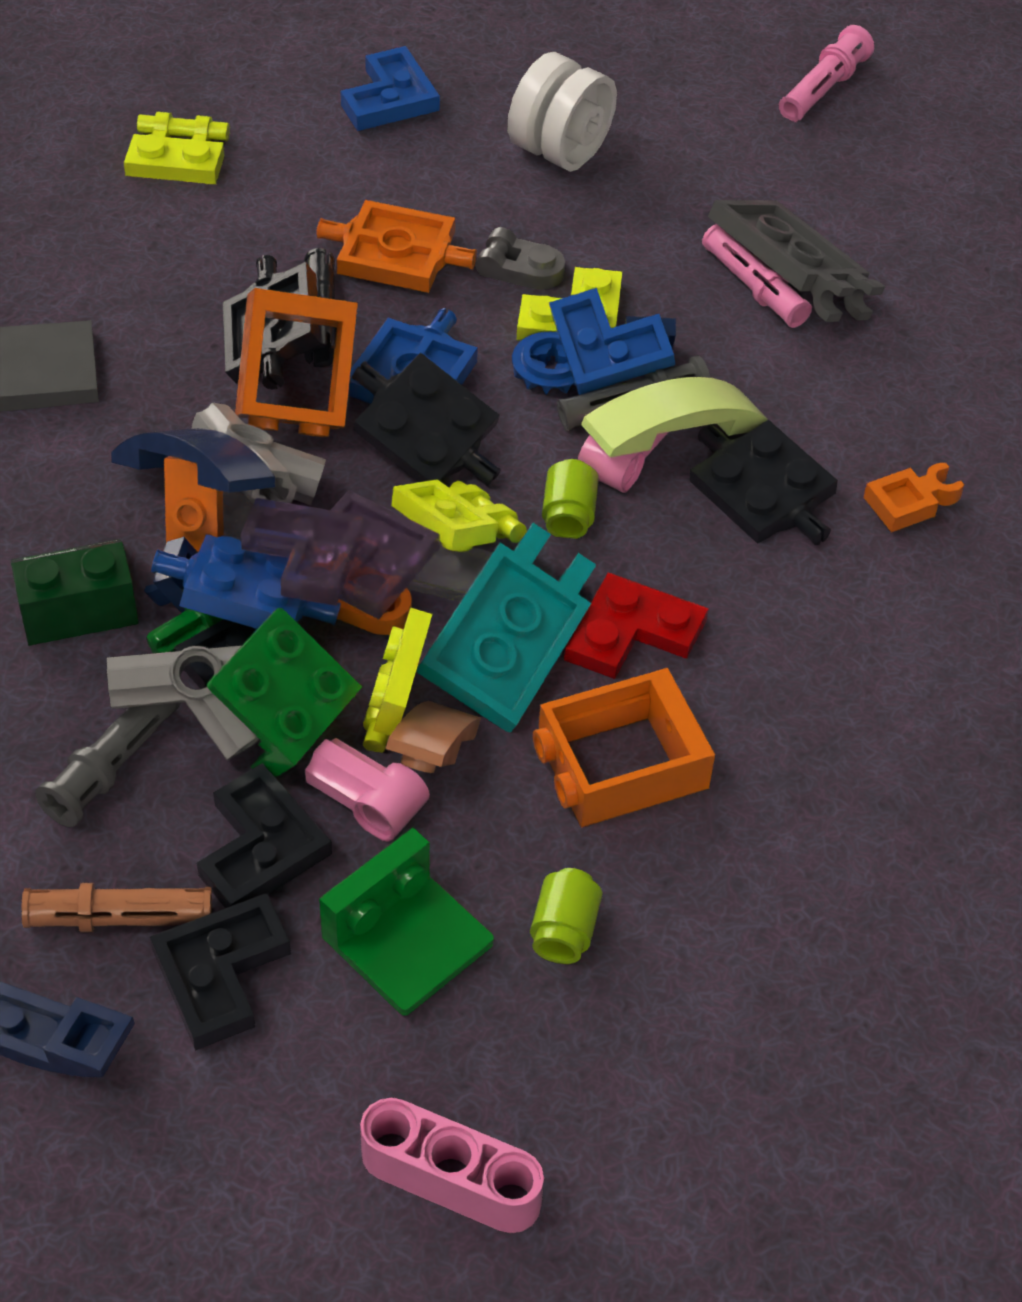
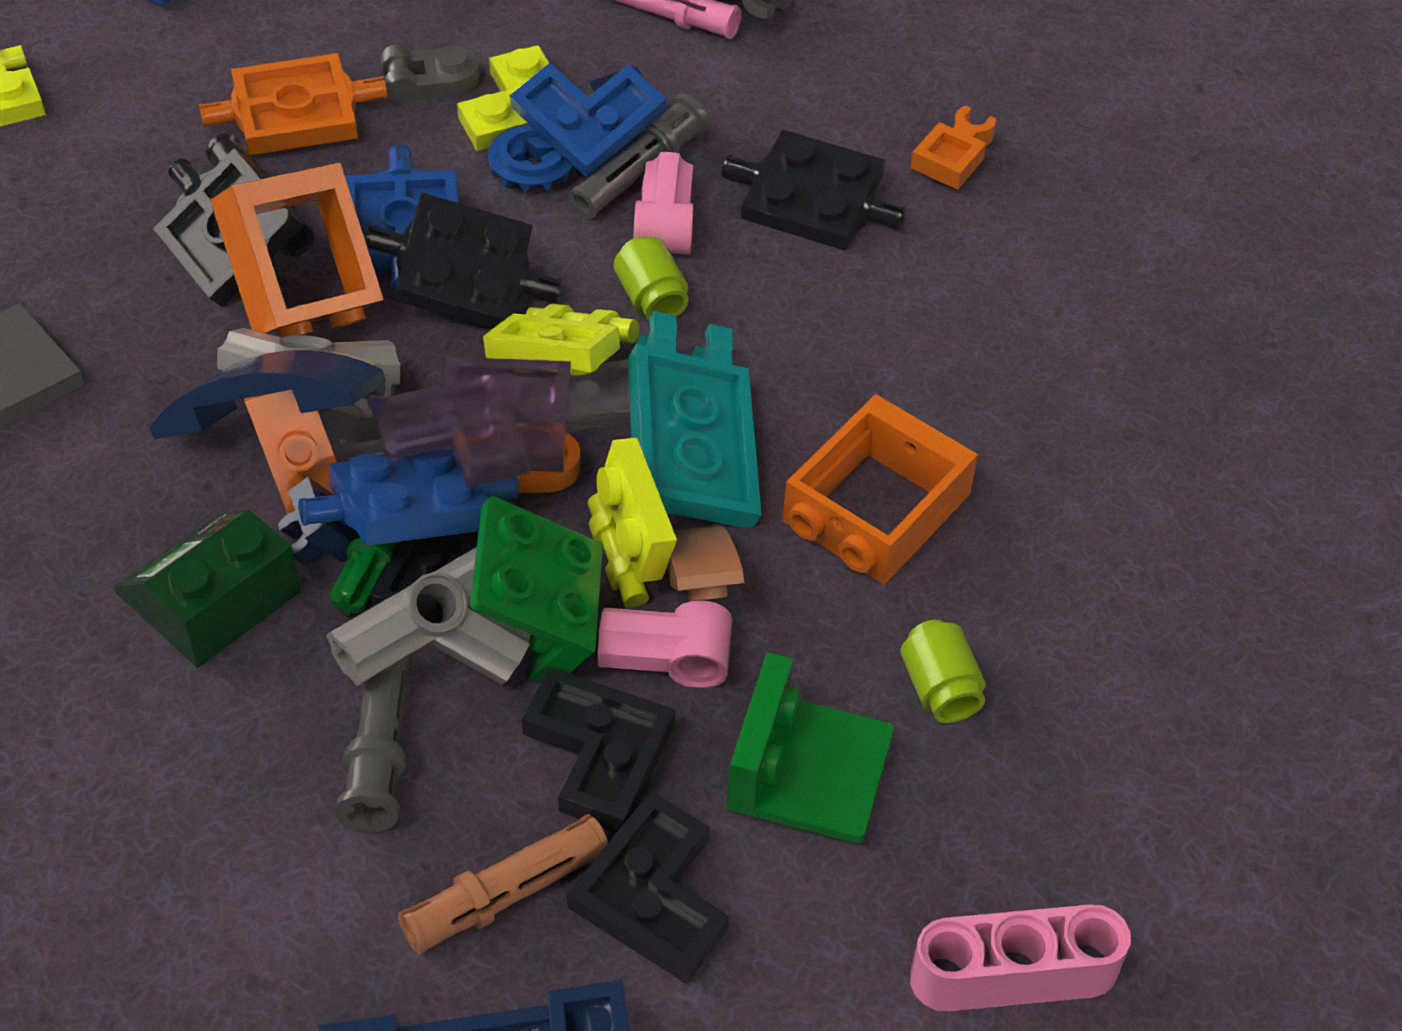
camera: 30 degrees left, 0 degrees up
red plate [564,572,709,679] -> none
yellowish green slope [581,377,768,457] -> none

